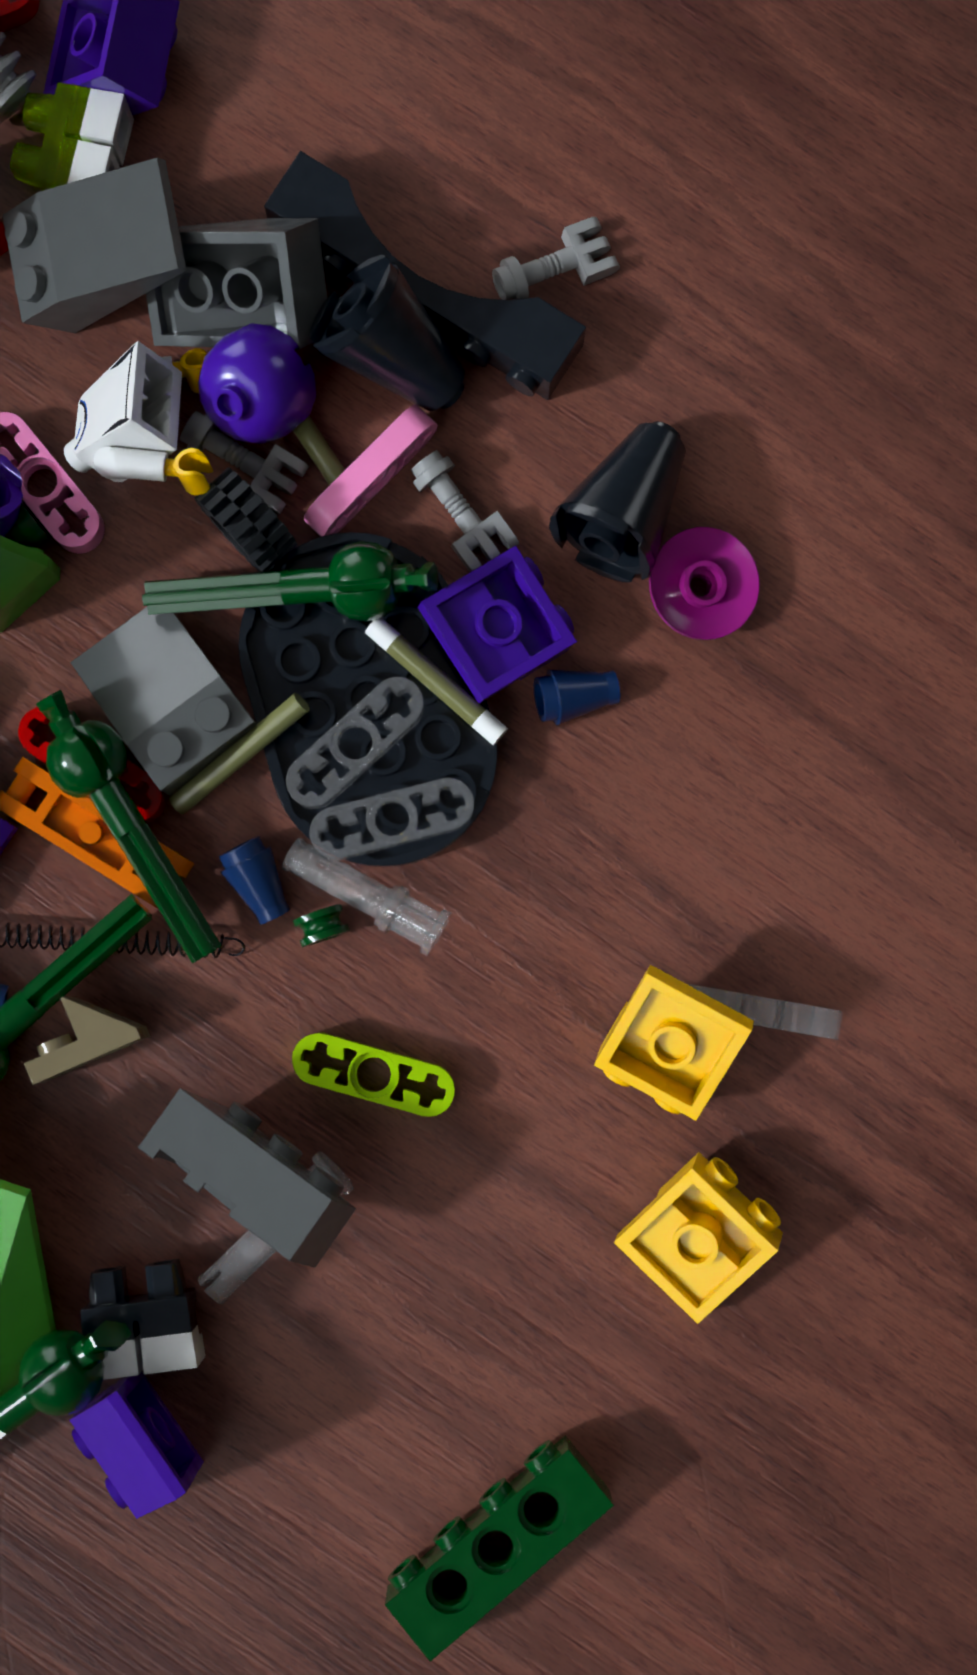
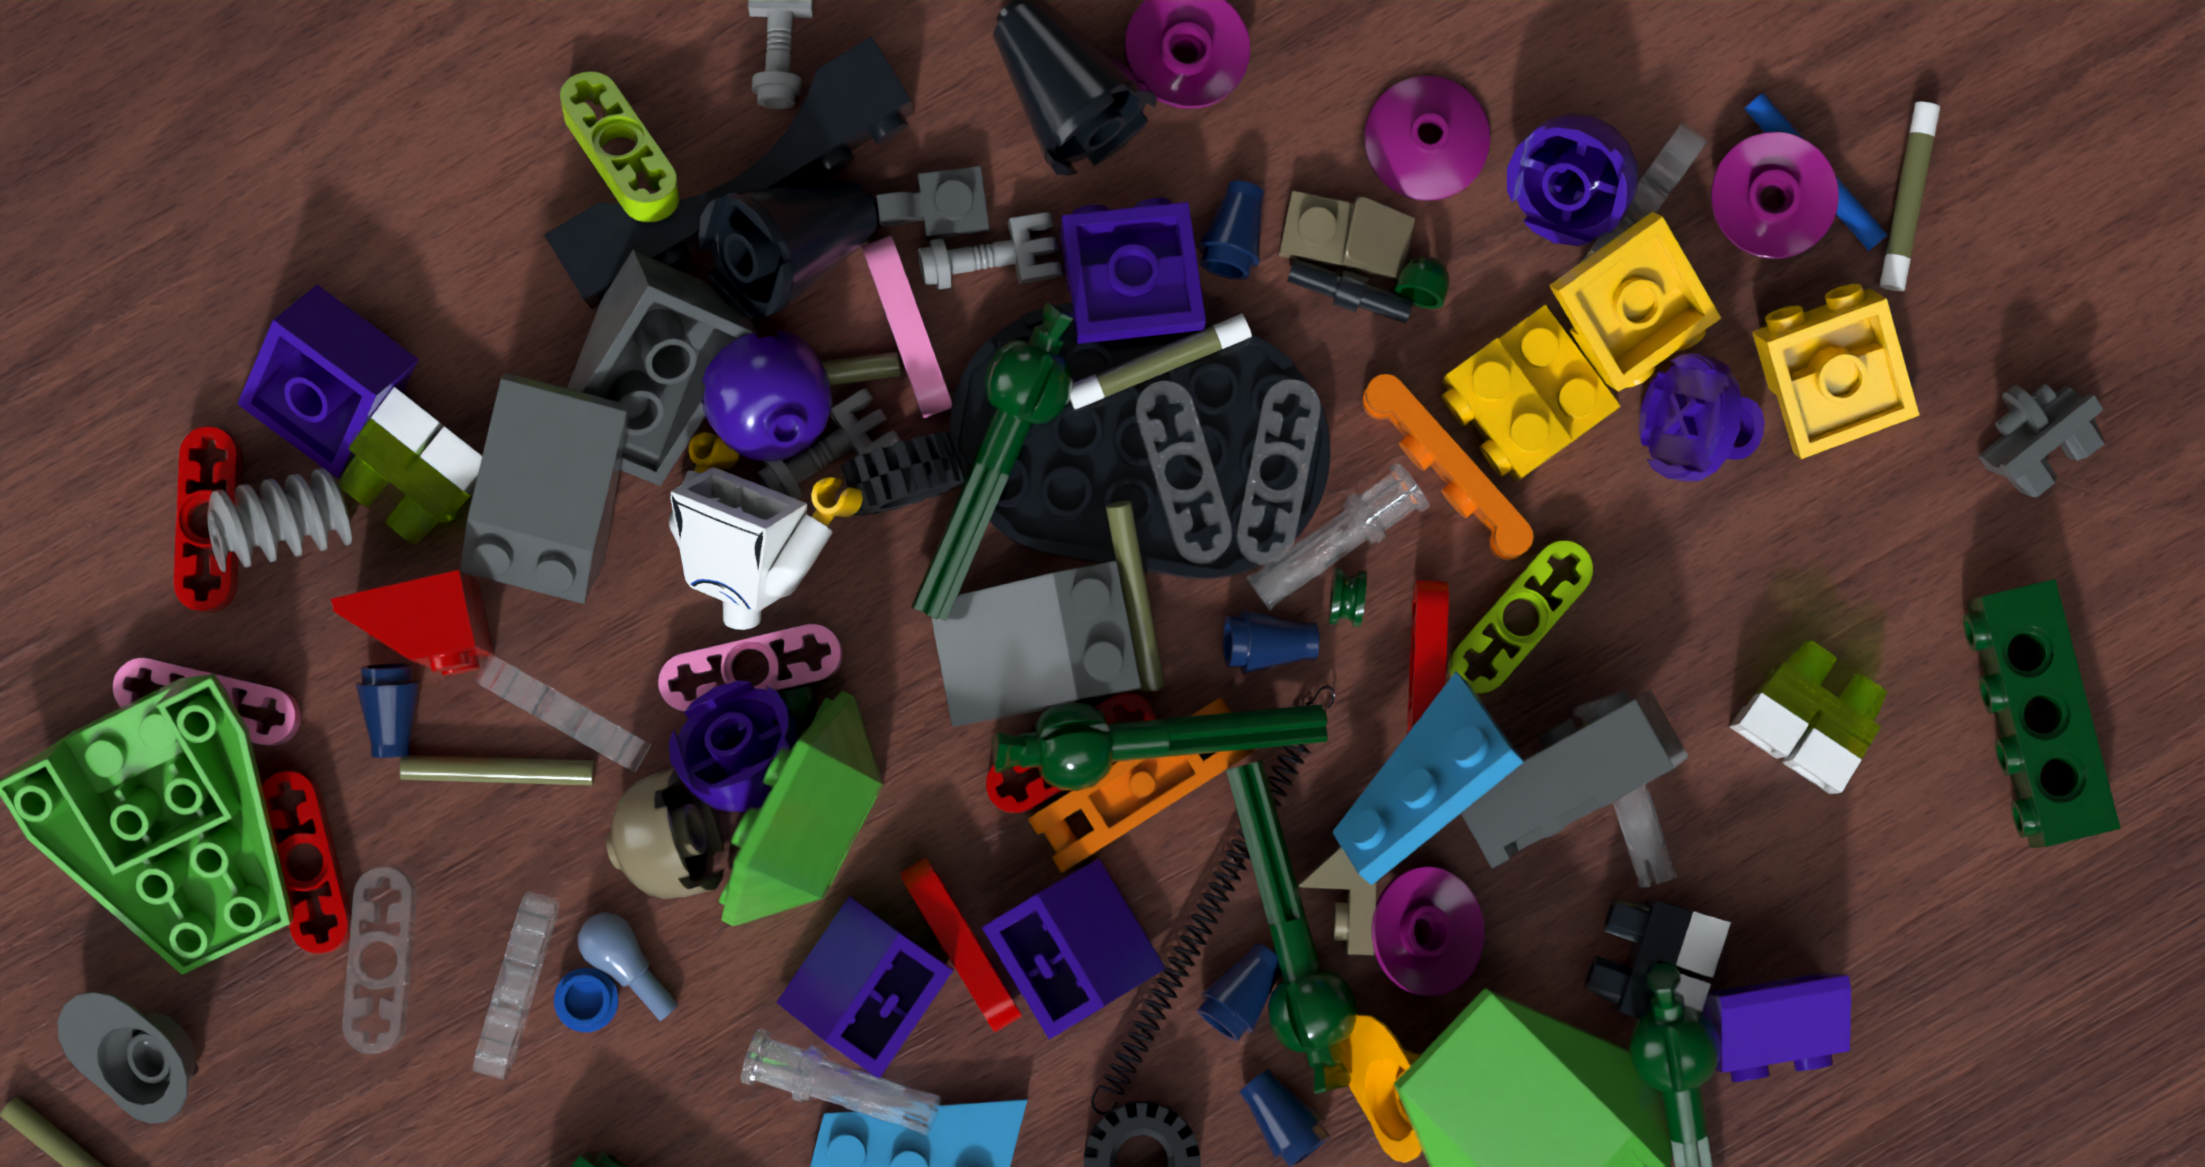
camera: 65 degrees left, 0 degrees up
none -> lime beam [560,72,679,222]
none -> dark grey plate [876,166,989,240]
none -> dark tan slope [1278,191,1415,281]
none -> black bar [1287,258,1414,324]
none -> dark azure wing [1332,671,1523,885]
none -> orange plate [1362,374,1534,561]
none -> magenta dish [1364,76,1490,201]
none -> magenta dish [1371,867,1485,996]
none -> dark green hinge [1395,256,1450,309]
none -> red beam [1406,580,1449,736]
none -> yellow plate [1441,304,1621,483]
none -> dark purple cylinder [1507,113,1638,246]
none -> dark purple tile [1639,353,1765,482]
none -> magenta dish [1711,132,1839,259]
none -> hips [1729,640,1887,794]
none -> blue bar [1744,93,1888,251]
none -> olive bar [1880,102,1940,291]
none -> dark grey hips [1977,384,2105,498]

